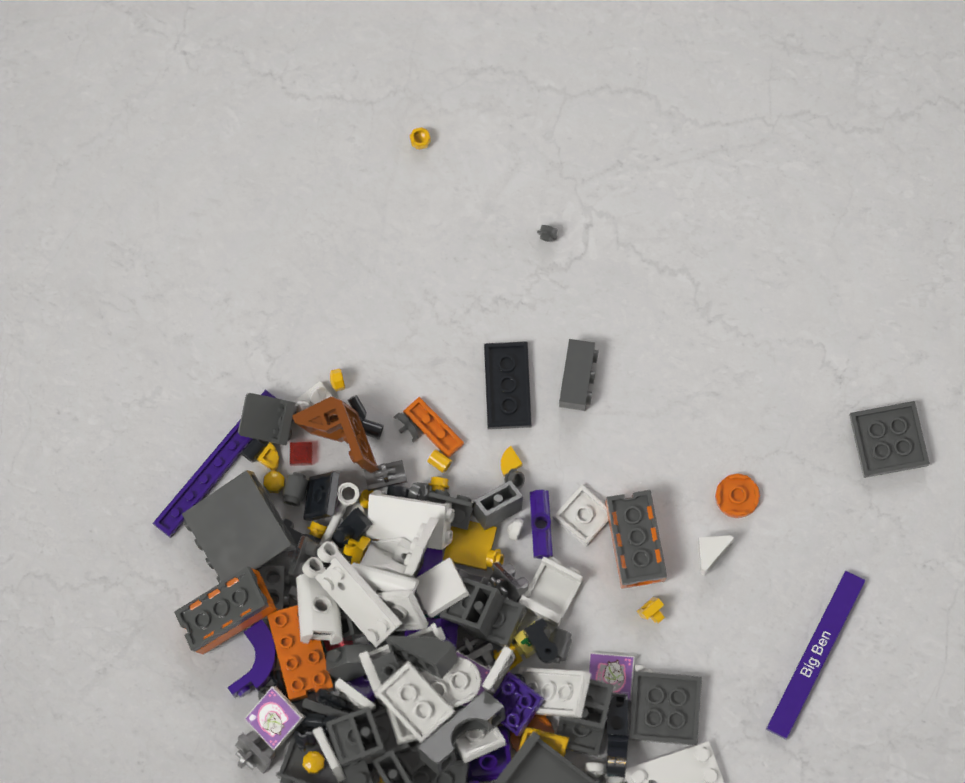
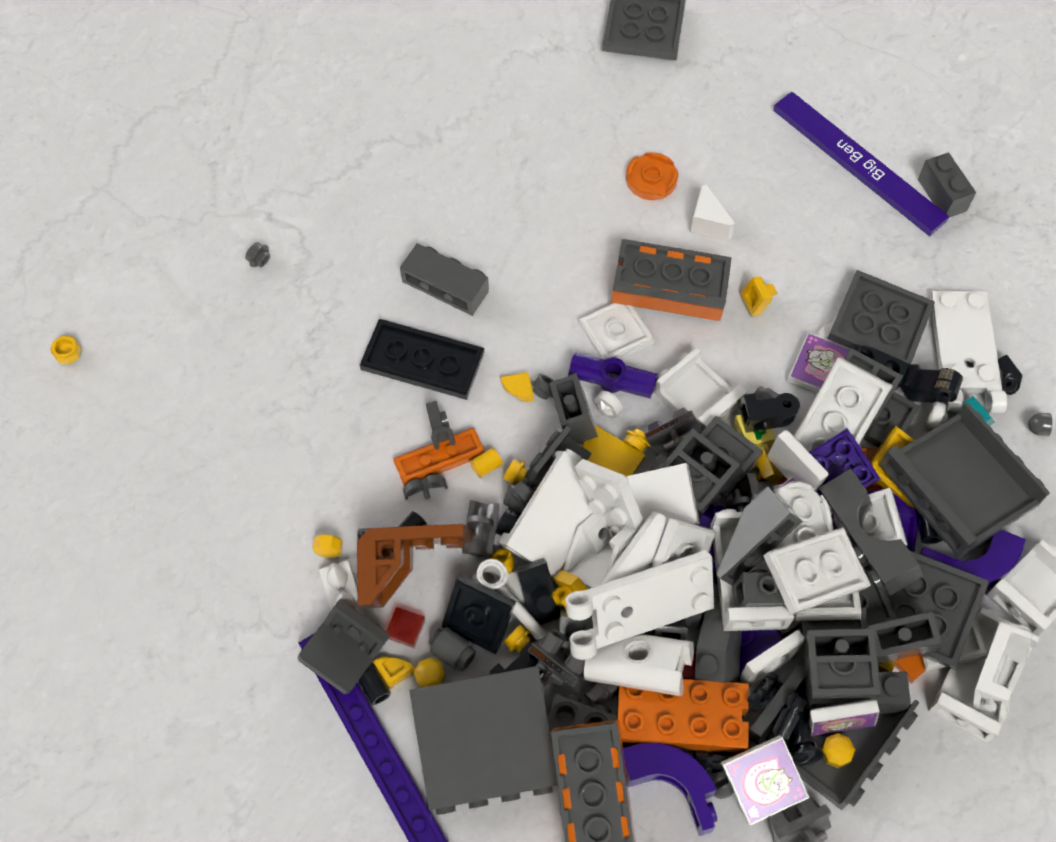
camera: 75 degrees left, 10 degrees down
none -> dark grey plate [426,401,455,450]
none -> dark grey brick [917,152,976,218]

